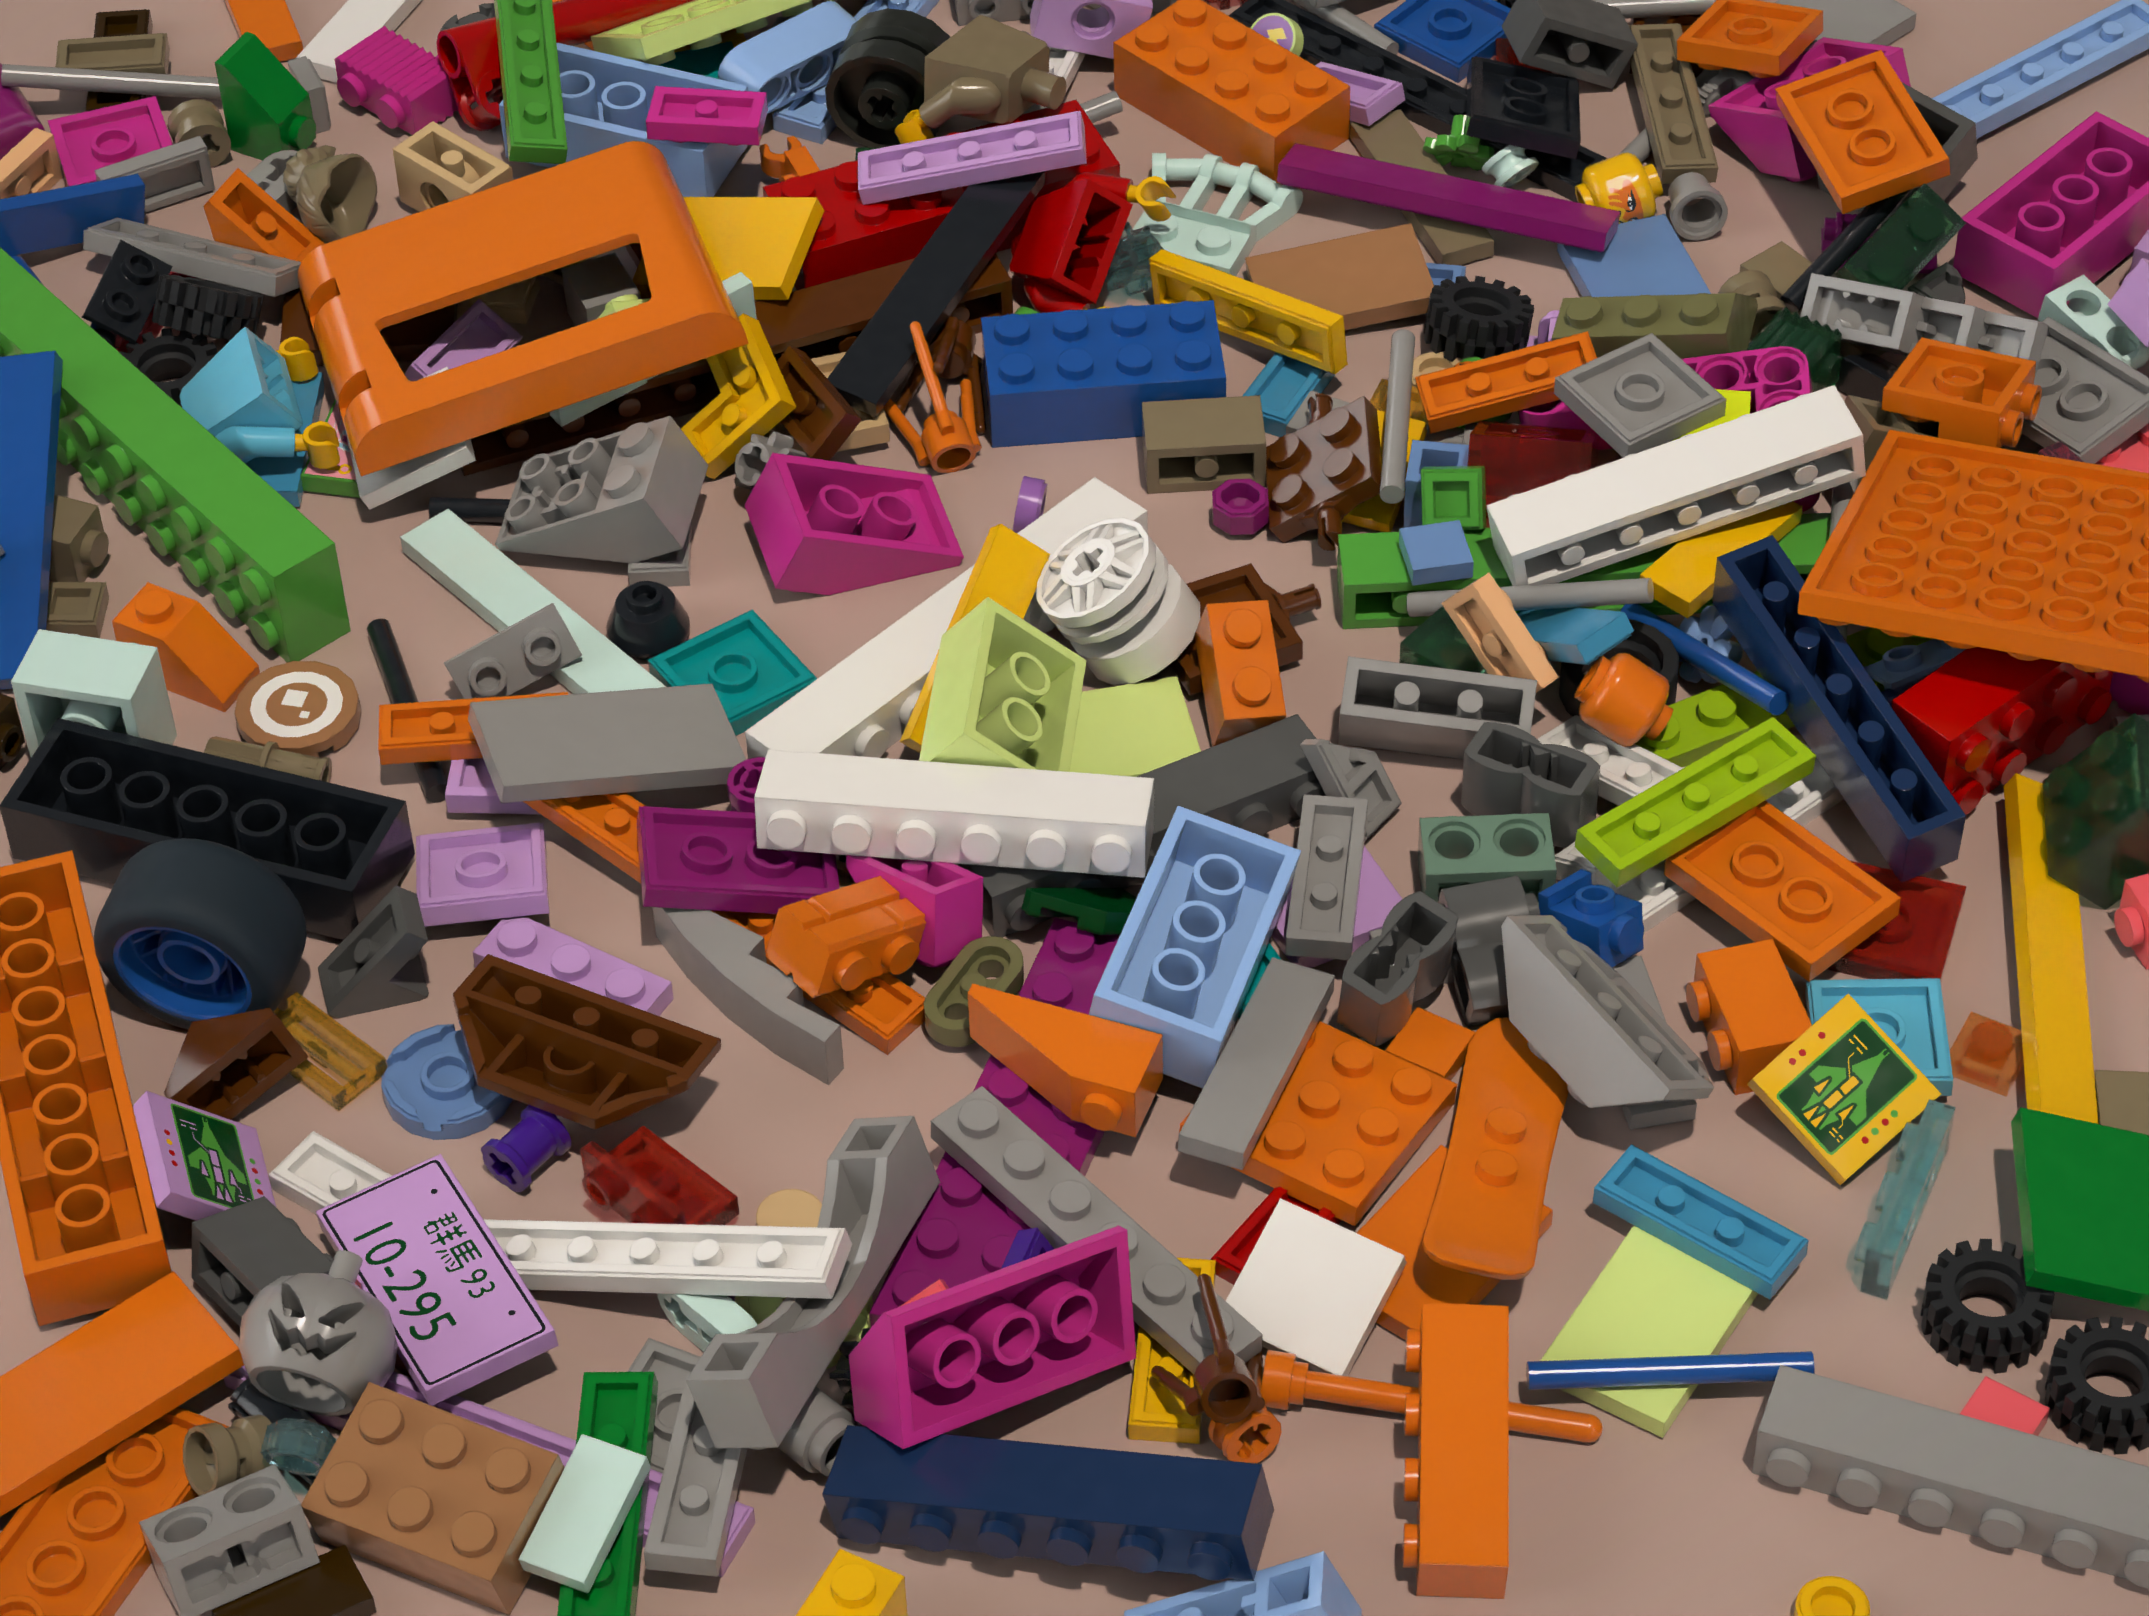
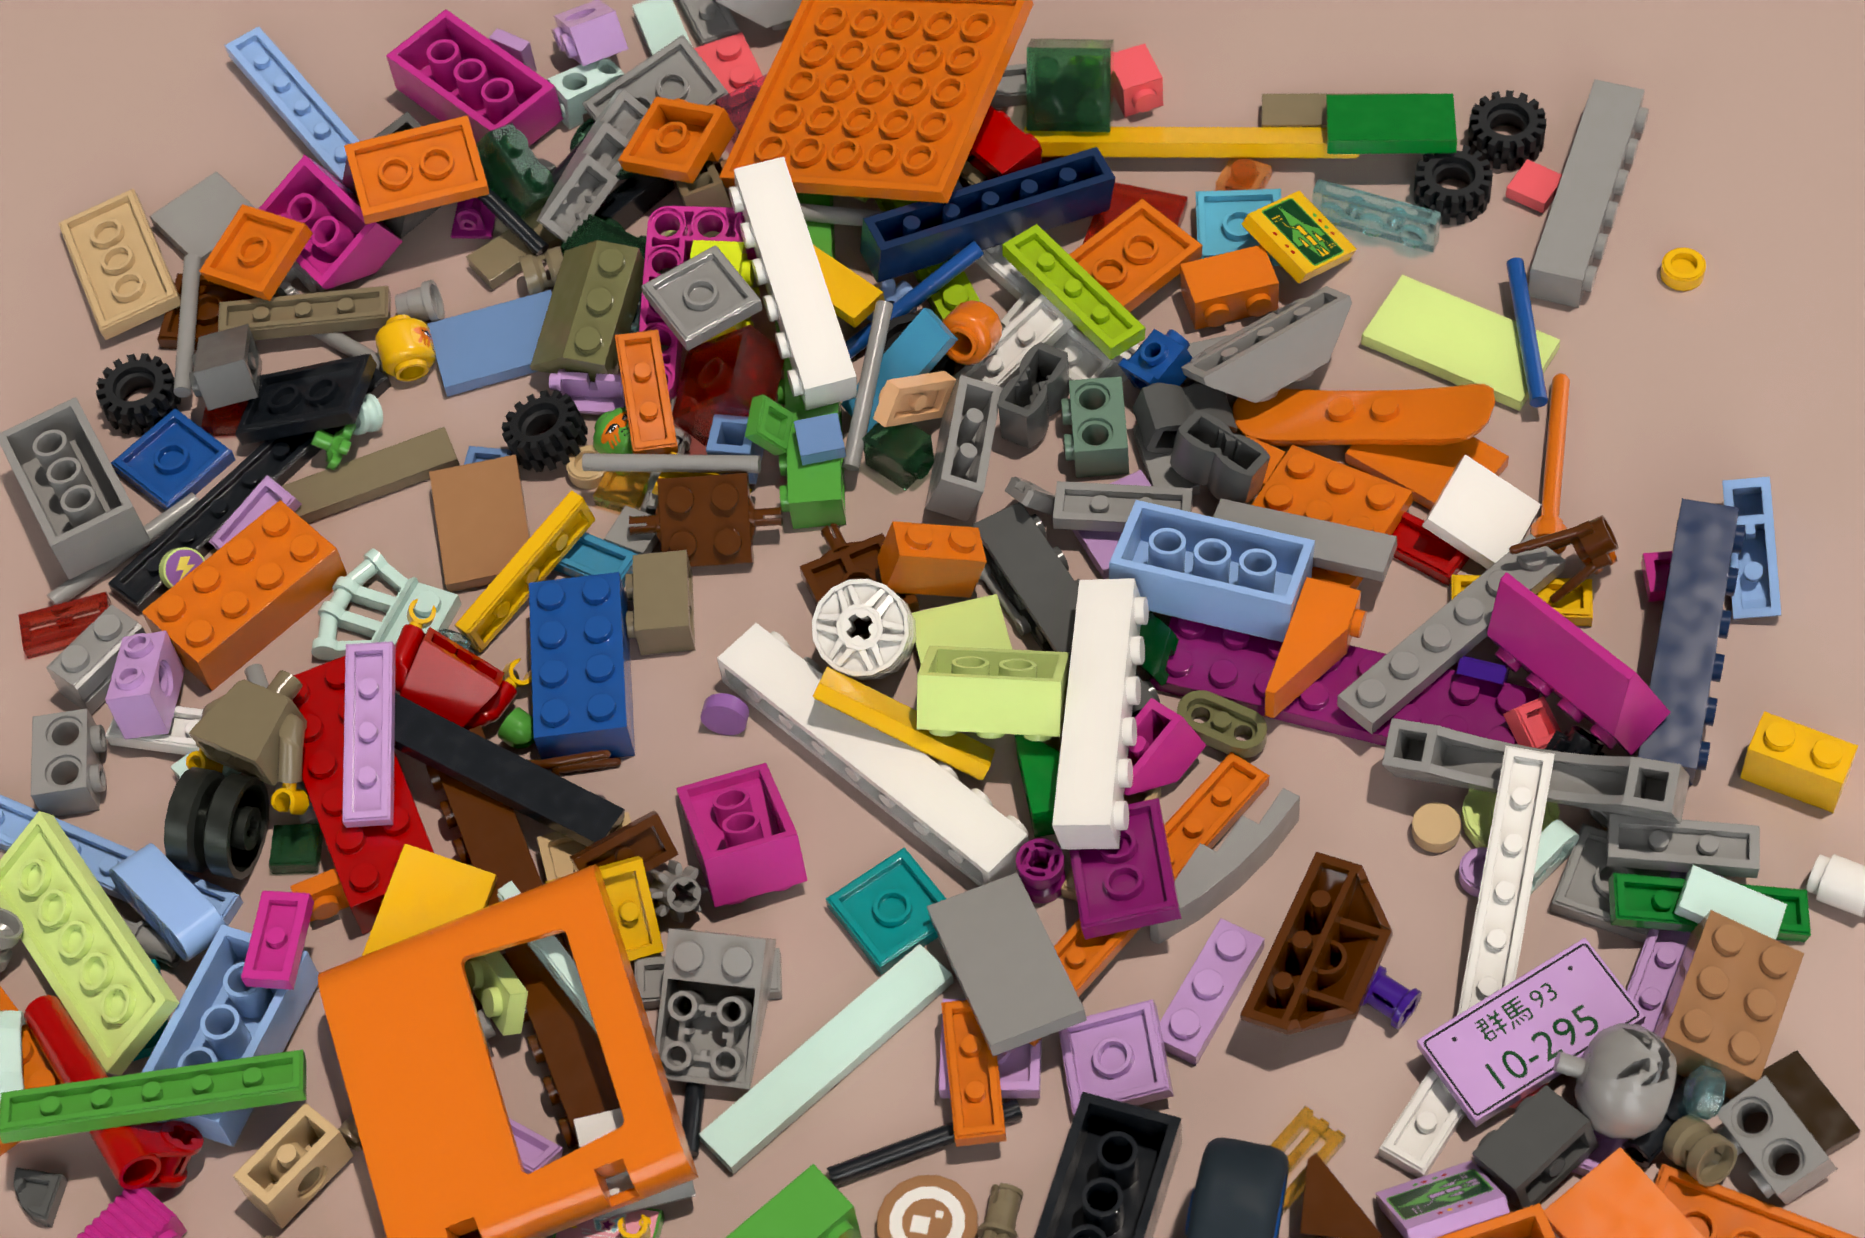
camera: 85 degrees left, 10 degrees up
dark grey slope [318,886,429,1018] -> none
medium blue tile [381,1024,513,1140] -> none
light grey hinge [444,603,582,699] -> none
clear red bracket [580,1125,740,1225] -> none
black cone [606,581,690,660] -> none
orange brick [766,876,926,998] -> none
orange plant [884,321,982,473] -> none
magenta tile [1212,479,1269,535] -> none
magenta tile [1277,143,1620,252] -> none
orange brick [1403,1302,1509,1599] -> none
dark azure tile [1593,1144,1809,1300] -> none

